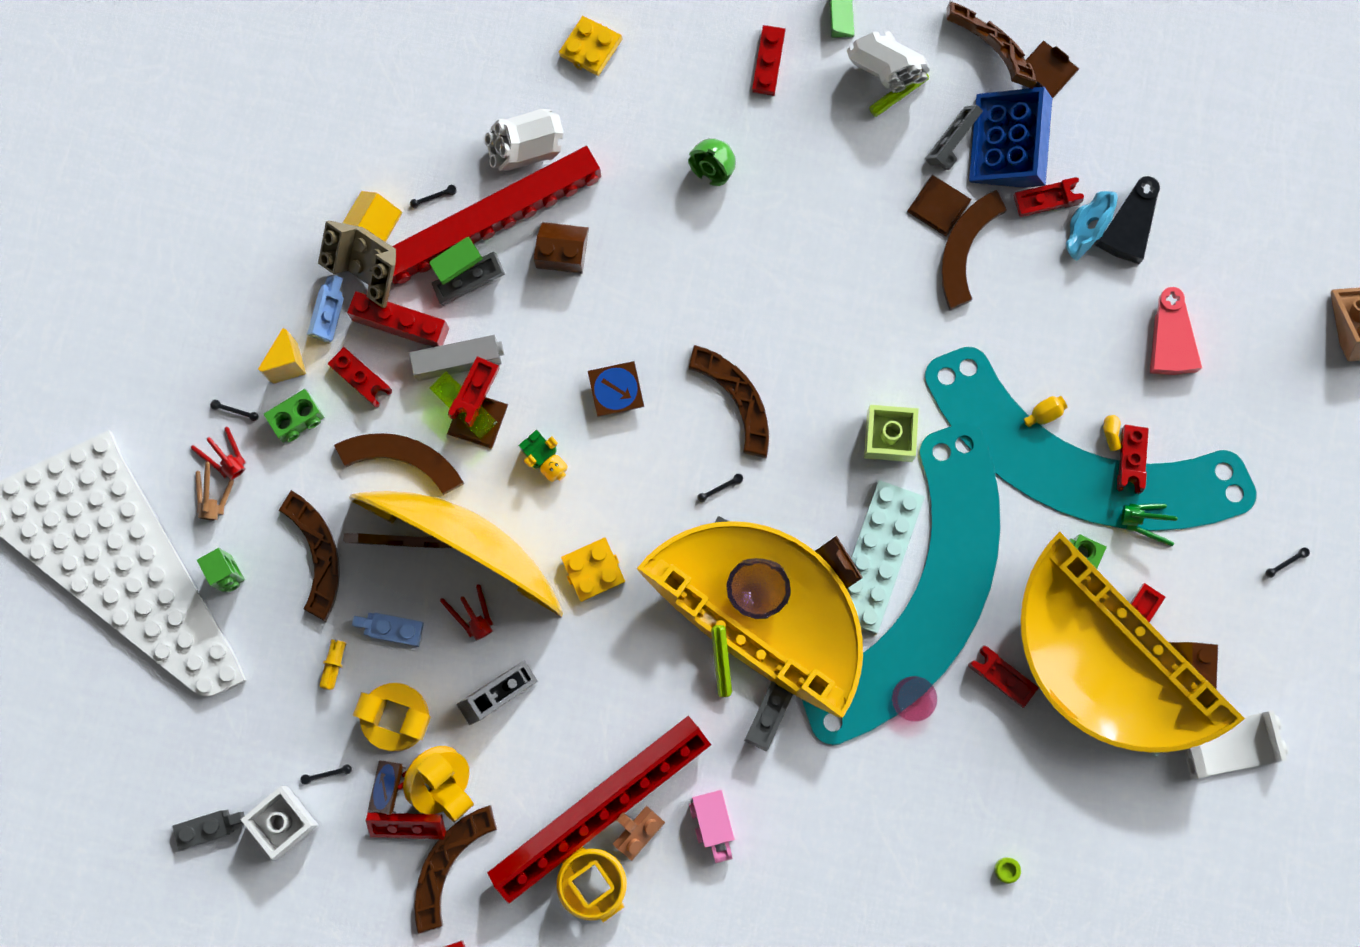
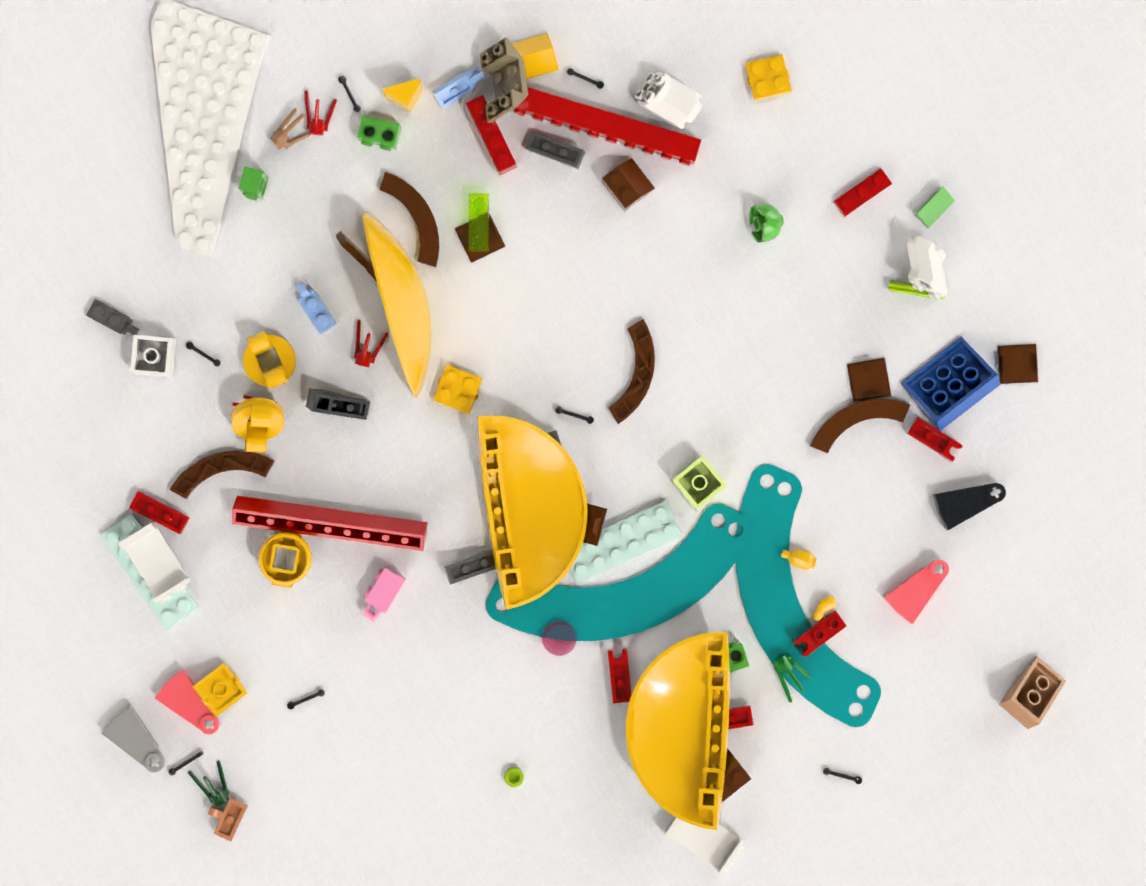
camera: 45 degrees right, 10 degrees up
reddish brown tile [279,490,340,622] -> none
yellow axle [320,639,347,690] -> none
red plate [327,347,392,407] -> none
red plate [365,813,446,839] -> none
piece [368,760,406,815] -> none
light grey brick [409,335,504,381] -> none
bright green slope [429,237,483,285] -> none
red plate [448,356,500,427] -> none
piece [518,429,568,482] -> none
piece [588,361,644,417] -> none
nougat plate [613,806,665,861] -> none
lime axle [711,625,732,697] -> none
cylinder [726,558,791,619] -> none
dark grey hinge [925,105,983,170] -> none
reddish brown tile [946,1,1037,89] -> none
medium azure piece [1066,191,1118,261] -> none

